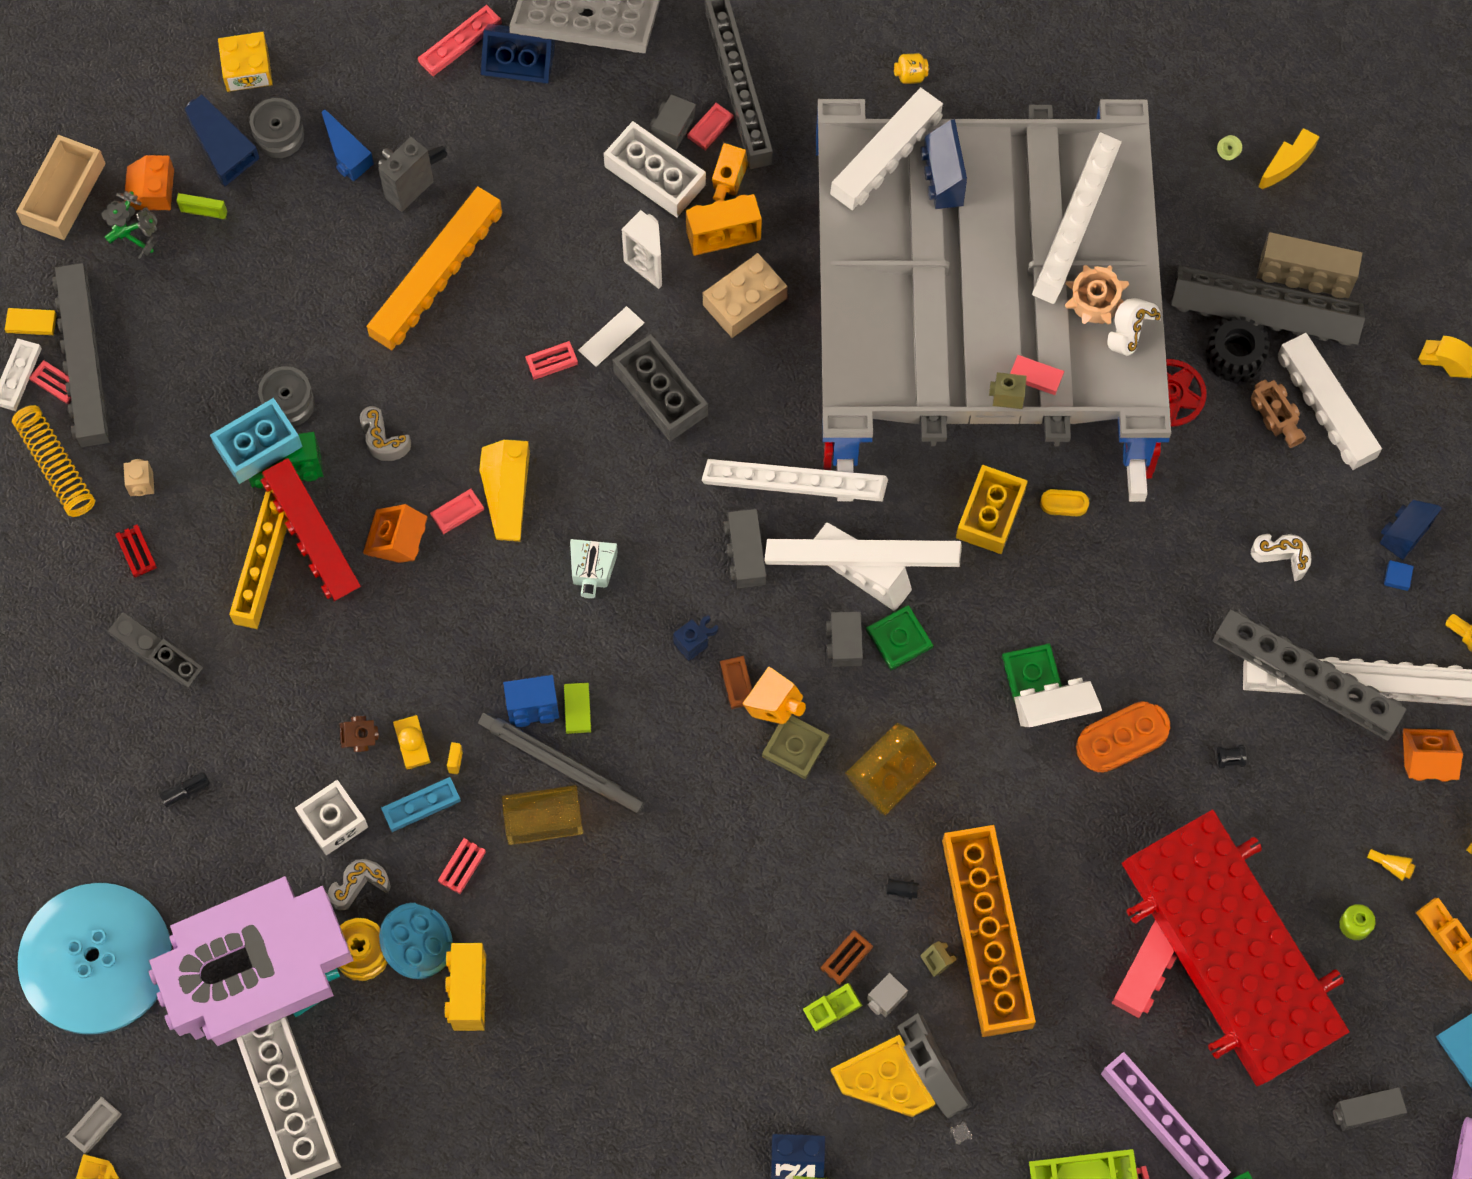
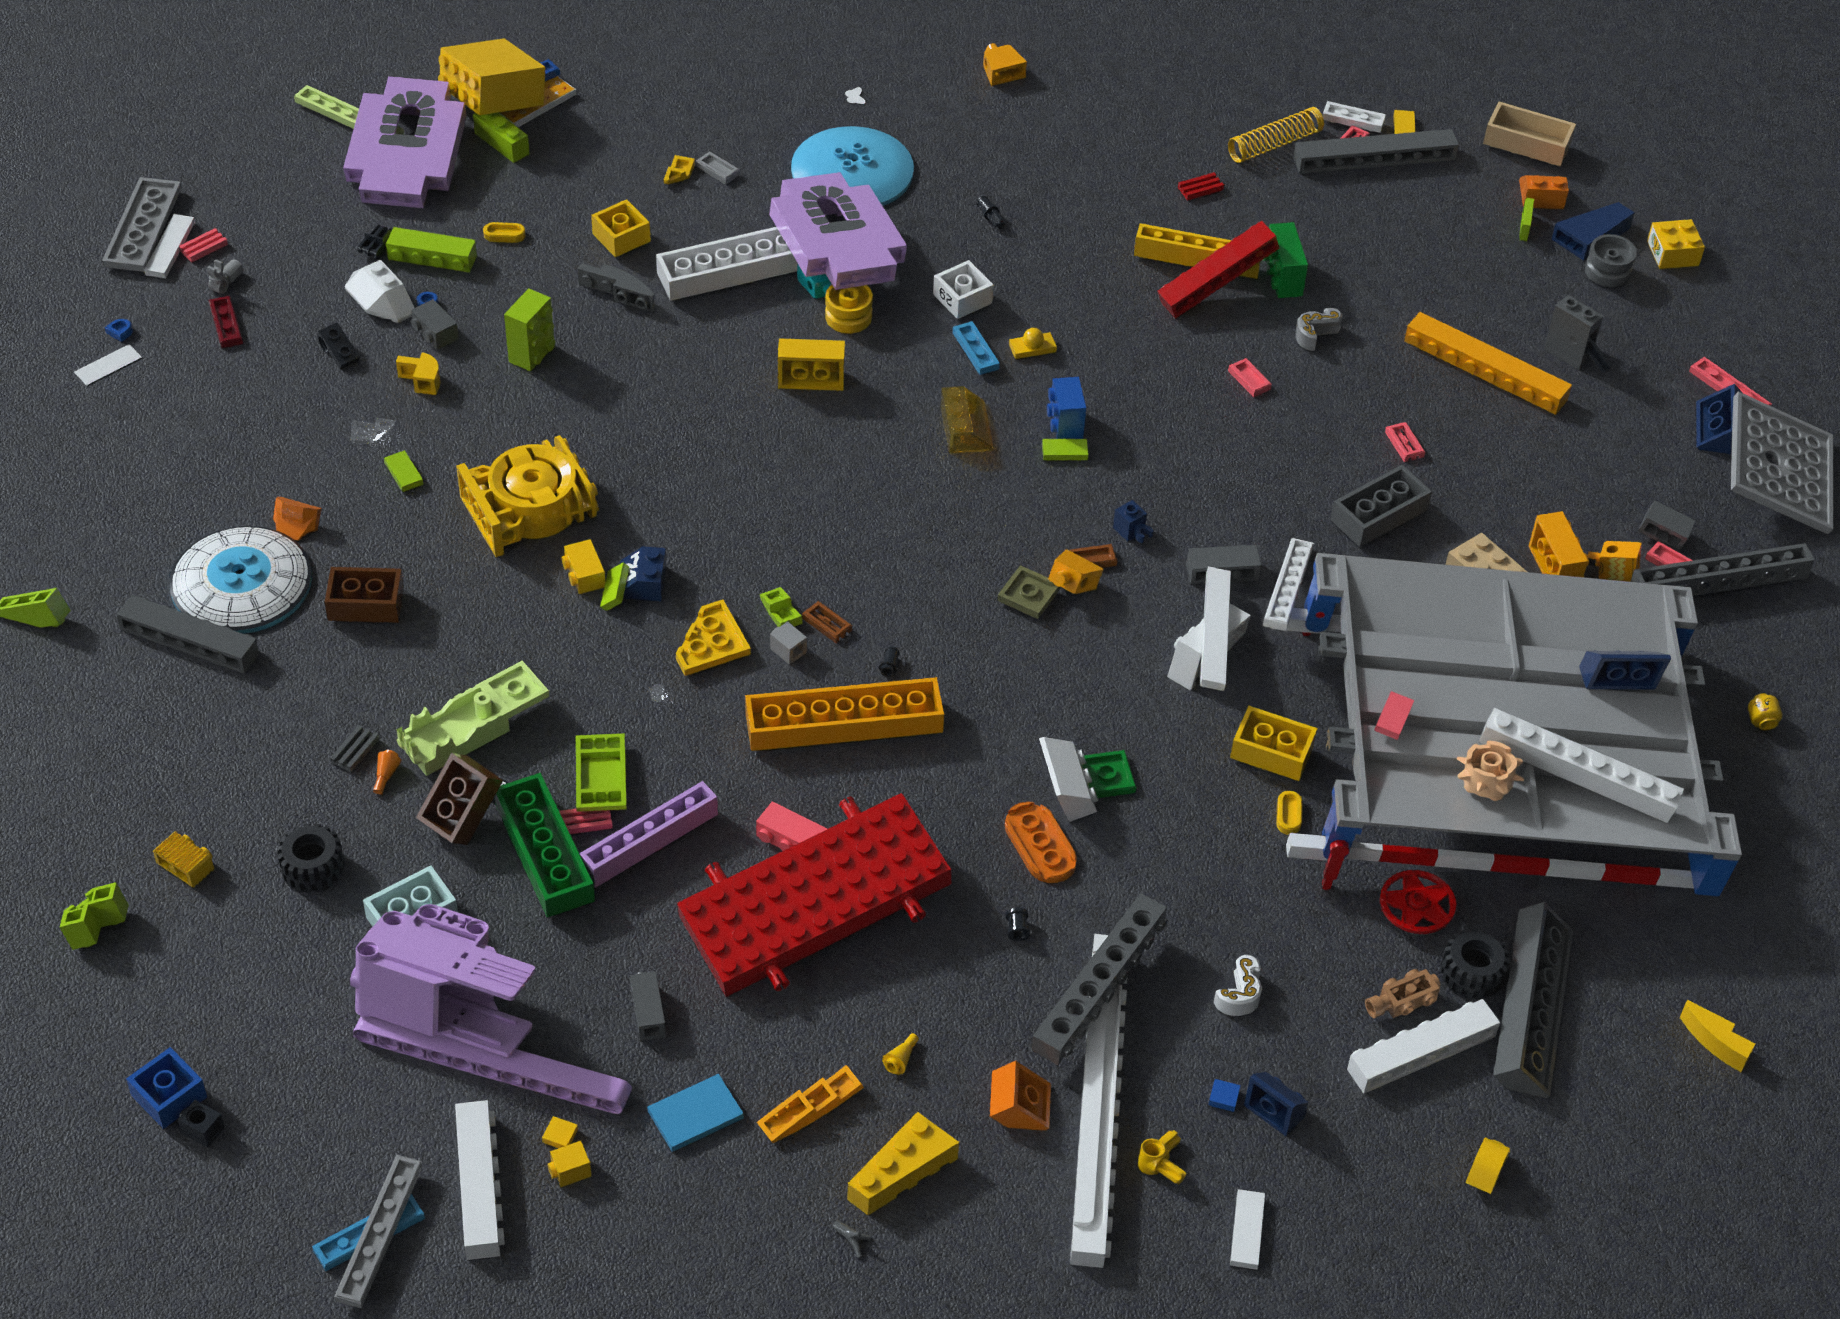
camera: 90 degrees right, 20 degrees down
dark grey plant [102,191,157,259] -> none
dark grey slope [108,612,203,688] -> none
tan brick [124,459,154,496] -> none
medium azure brick [210,398,302,484] -> none
dark grey wheel [258,366,315,427] -> none
blue slope [322,110,374,181] -> none
light grey animal [328,859,391,910] -> none
reddish brown brick [340,716,379,752] -> none
orange slope [363,504,428,563] -> none
dark azure tile [379,903,453,979] -> none
coral tile [438,838,486,894] -> none
yellow tile [447,742,463,774] -> none
dark grey piece [478,712,646,814] -> none
yellow wedge [479,440,530,542] -> none
light aqua torso [570,539,618,598] -> none
white sticker [578,306,645,367] -> none
white brick [604,121,706,217] -> none
white slope [622,210,662,289] -> none
dark grey brick [826,612,863,667] -> none
white brick [830,87,943,211] -> none
clear yellow slope [845,723,937,815] -> none
green tile [866,605,933,670] -> none
dark grey slope [897,1013,970,1118] -> none
olive tile [920,941,957,977] -> none
olive brick [989,372,1027,409] -> none
white animal [1108,298,1161,356] -> none
yellowish green tile [1217,135,1242,160] -> none
dark tan piece [1256,232,1363,298] -> none
lime head [1339,904,1376,940] -> none

